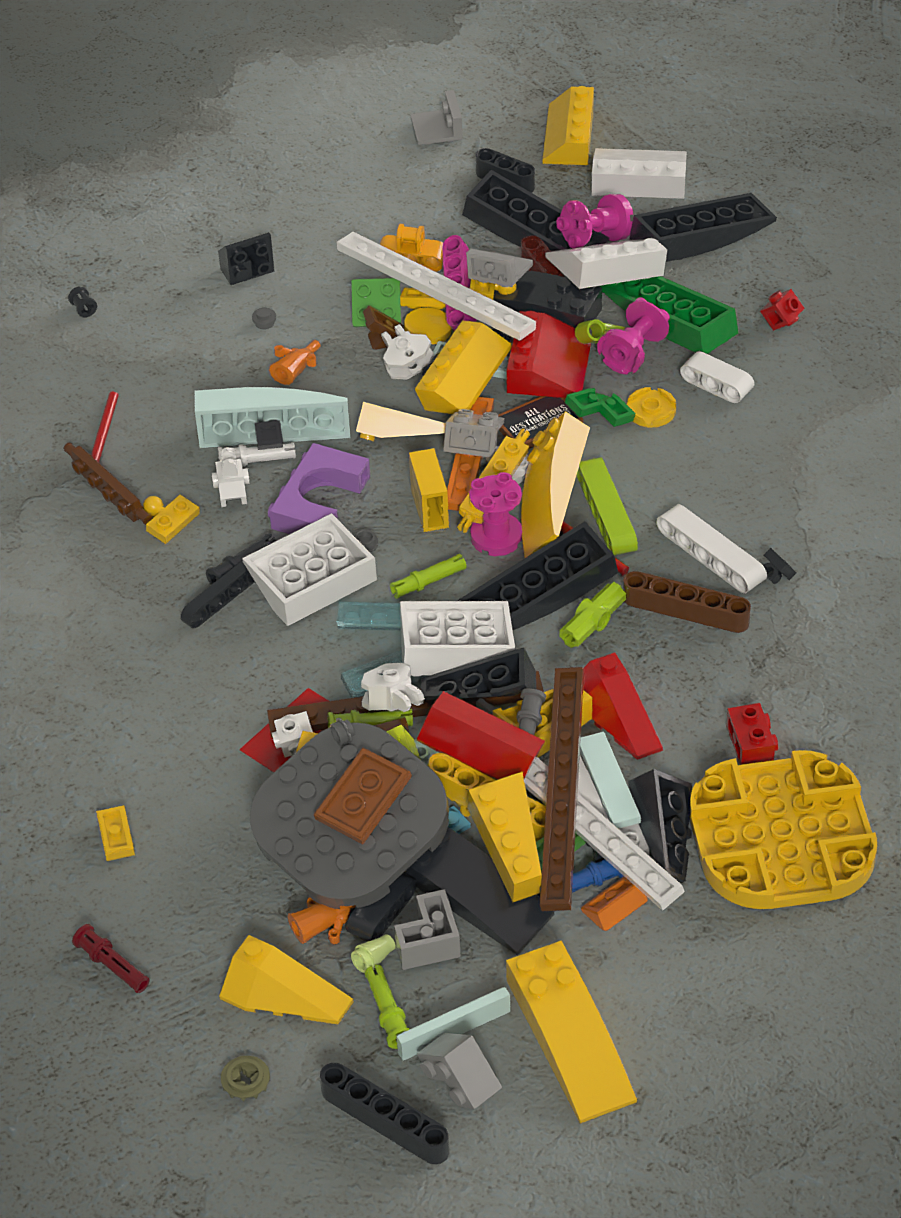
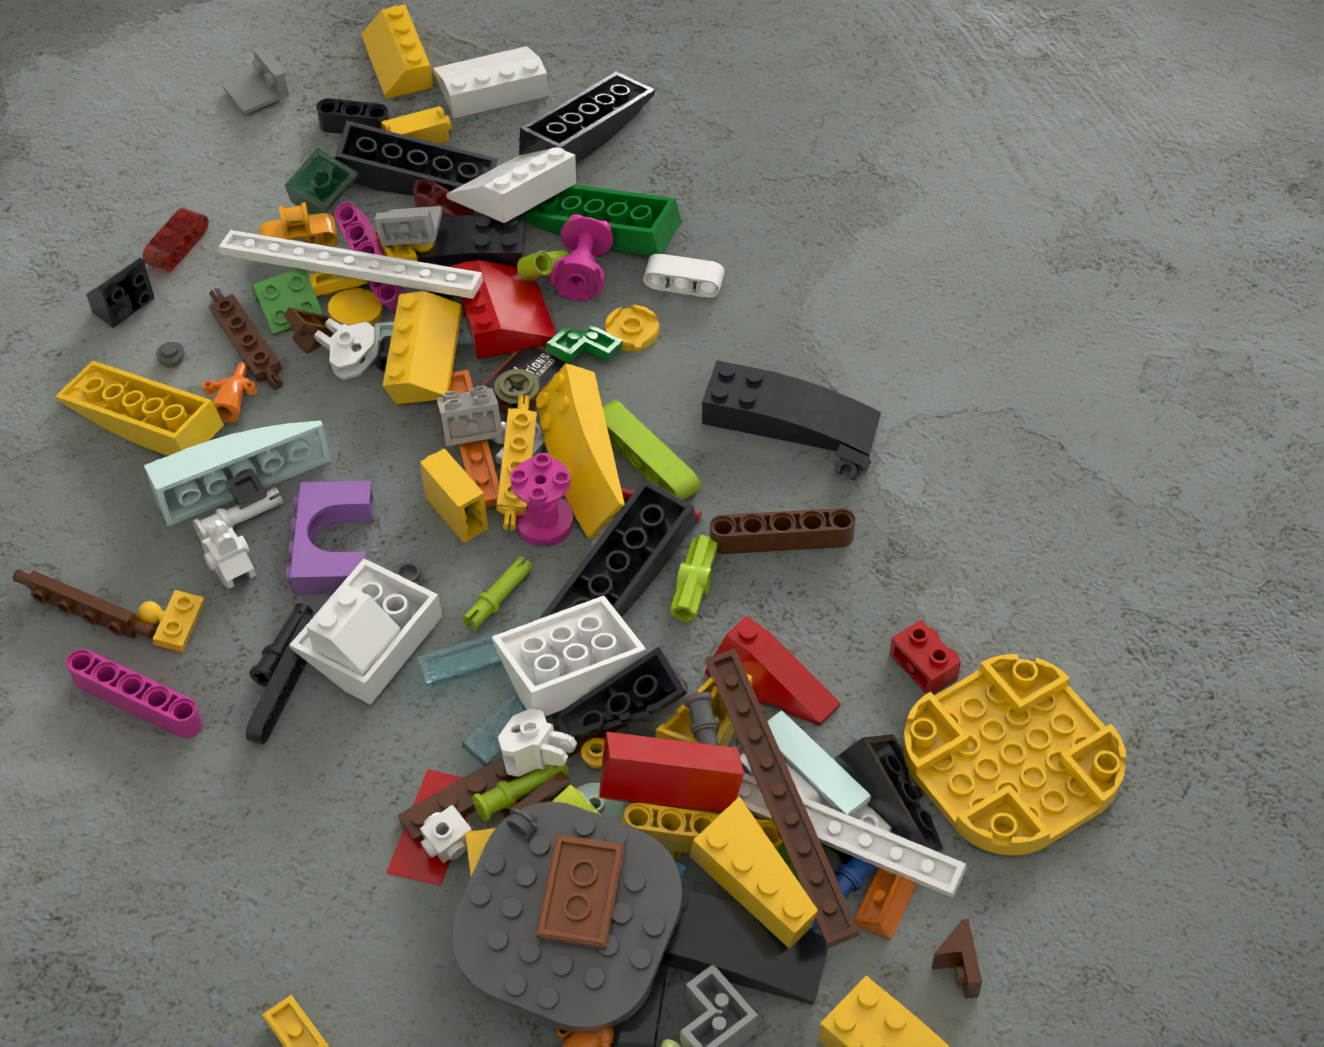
camera: 25 degrees left, 5 degrees up
red bar [91,391,119,463] -> none
wedge [356,402,446,441] -> none
dark pink piece [556,194,633,248] -> none
white beam [656,504,767,594] -> none
red brick [760,289,805,331] -> none
none -> yellow slope [55,360,224,456]
none -> dark pink beam [66,649,203,738]
none -> clear red beam [142,207,209,272]
none -> reddish brown plate [209,288,283,390]
none -> clear green slope [285,148,359,214]
none -> white slope [306,583,400,675]
none -> yellow brick [381,106,452,144]
none -> olive gear [494,369,539,407]
none -> black slope [702,360,881,458]
none -> reddish brown slope [931,919,982,998]

